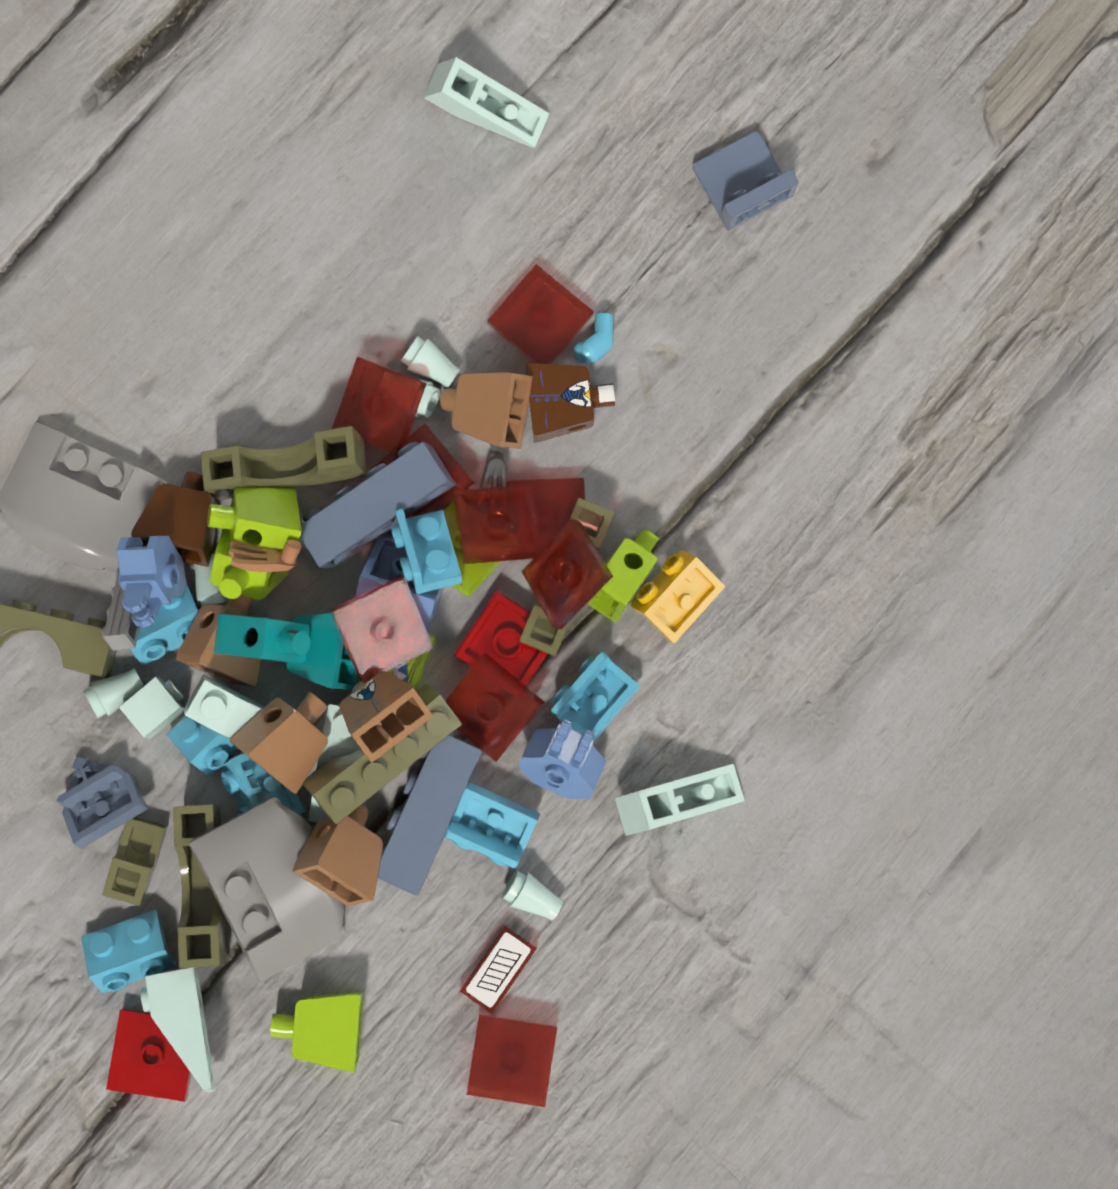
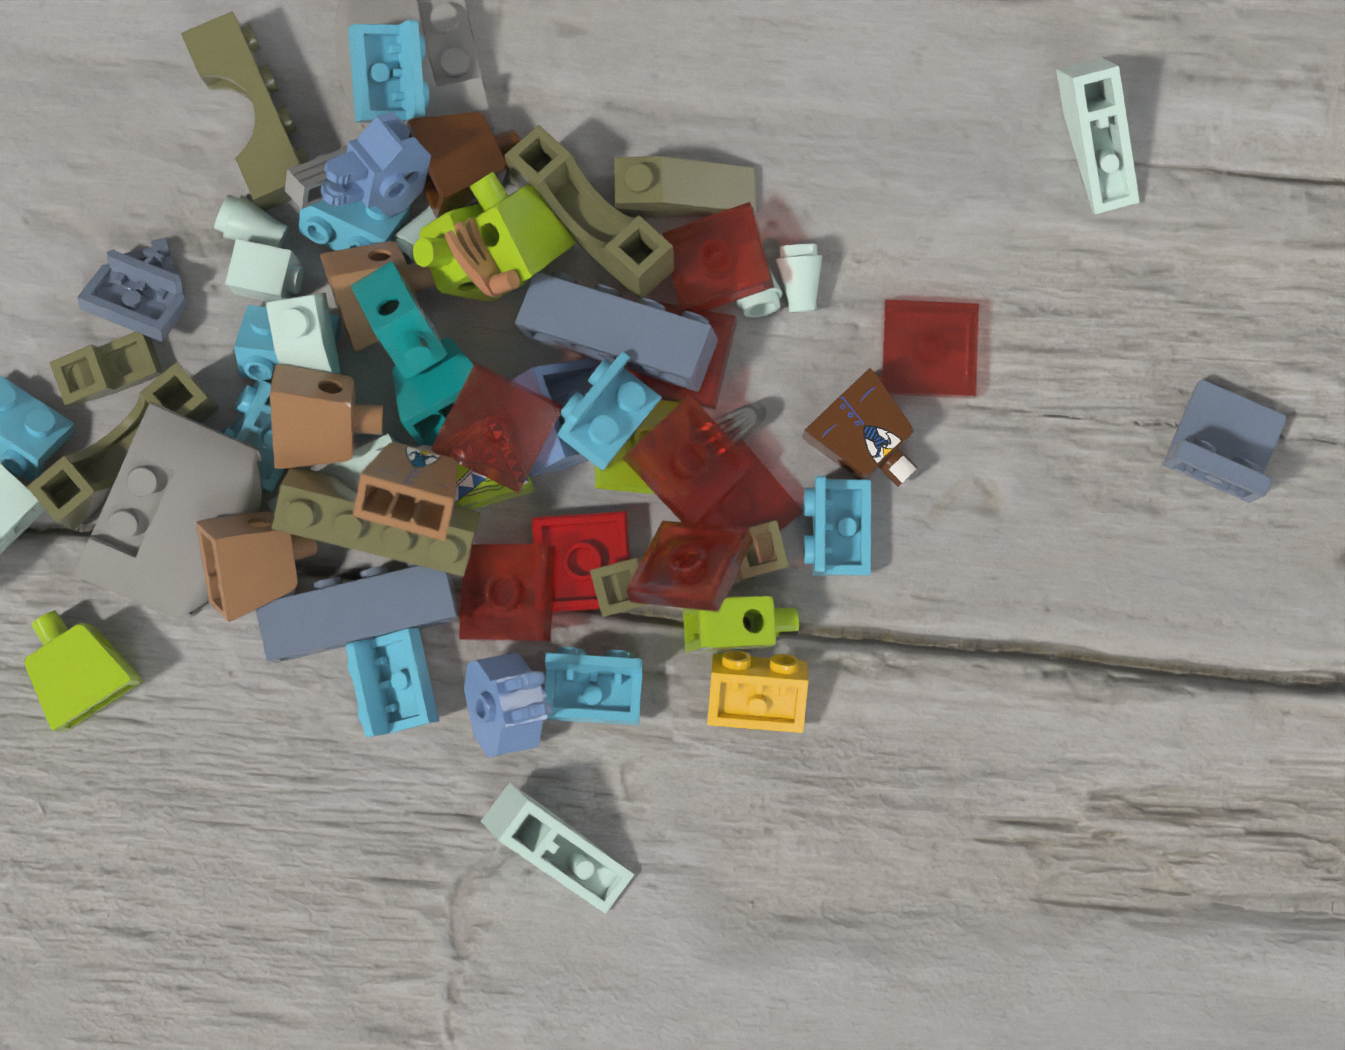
camera: 60 degrees right, 0 degrees up
medium nougat torso [440,372,533,449] -> none
tile [460,925,537,1014] -> none
clear red plate [466,1014,558,1107] -> none
light aqua cone [502,870,563,921] -> none
medium azure arm [573,313,614,364] -> none
none -> medium azure bracket [348,20,429,123]
none -> olive slope [614,156,756,218]
none -> medium azure bracket [803,476,871,576]

